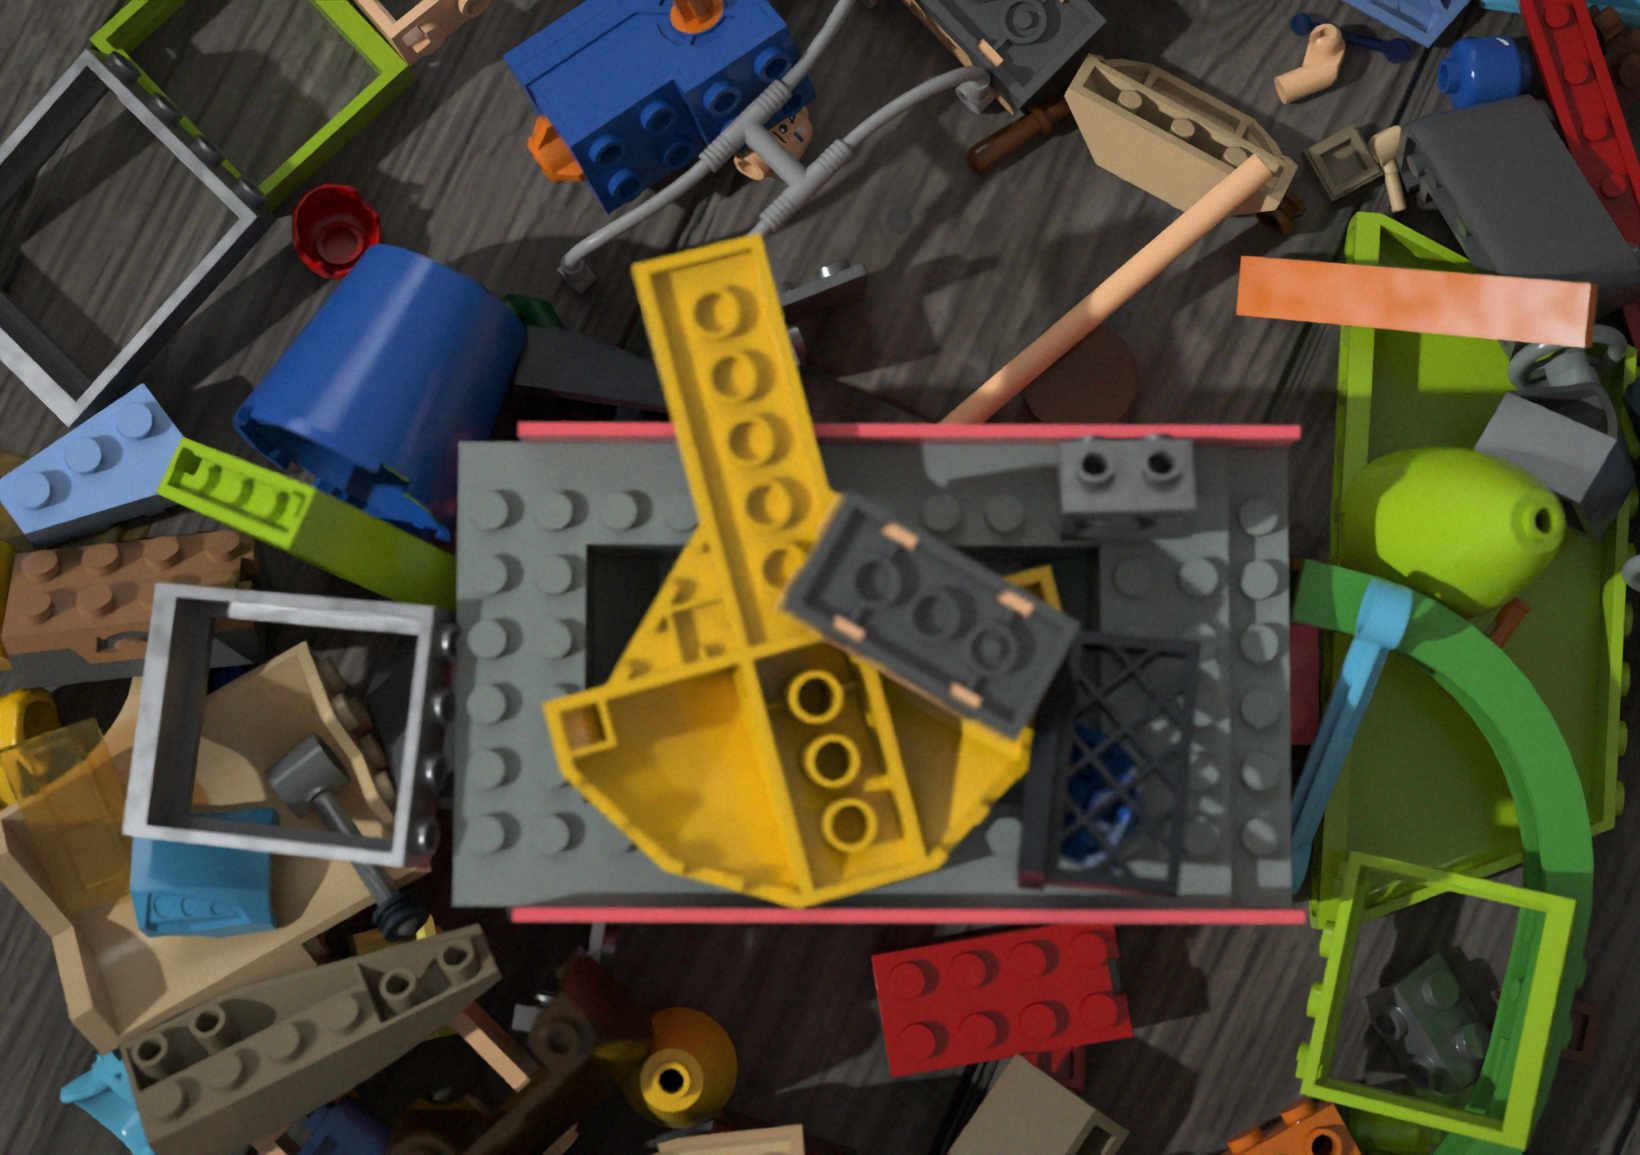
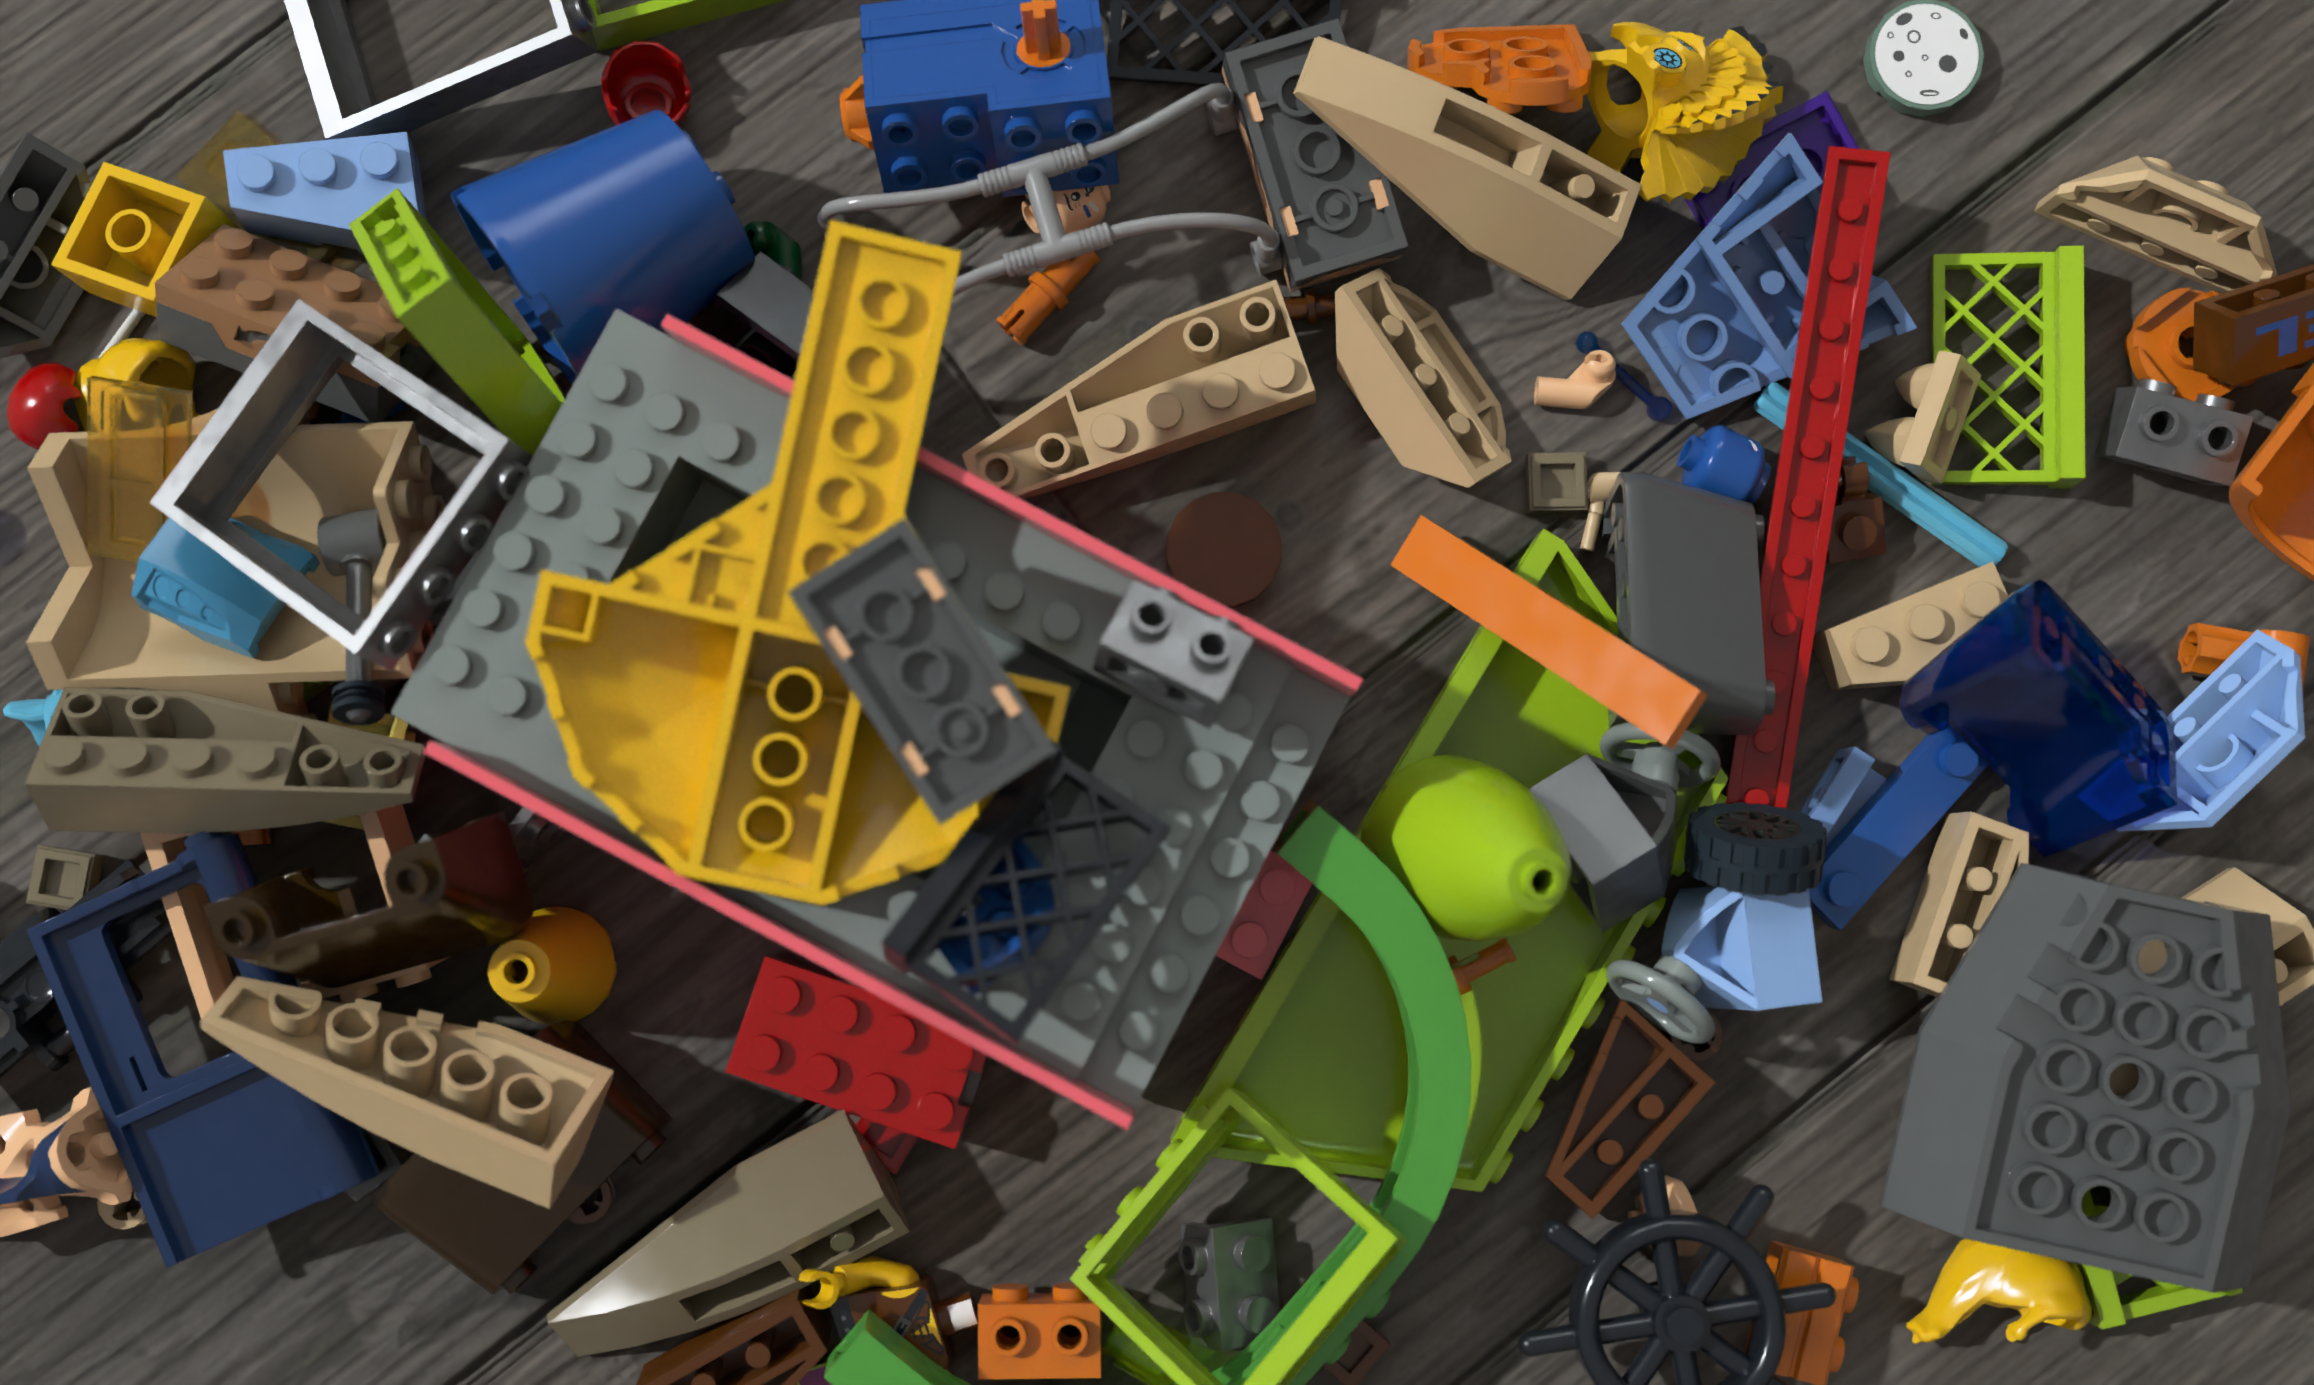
camera: 35 degrees right, 0 degrees up
flat silver bracket [775,260,869,379] -> none
light nougat piece [937,153,1273,424] -> none
reddish brown bush [1251,189,1307,235] -> none
medium azure piece [1291,578,1413,895] -> none
none -> tan wedge [962,279,1317,500]
none -> orange pin [995,252,1101,346]

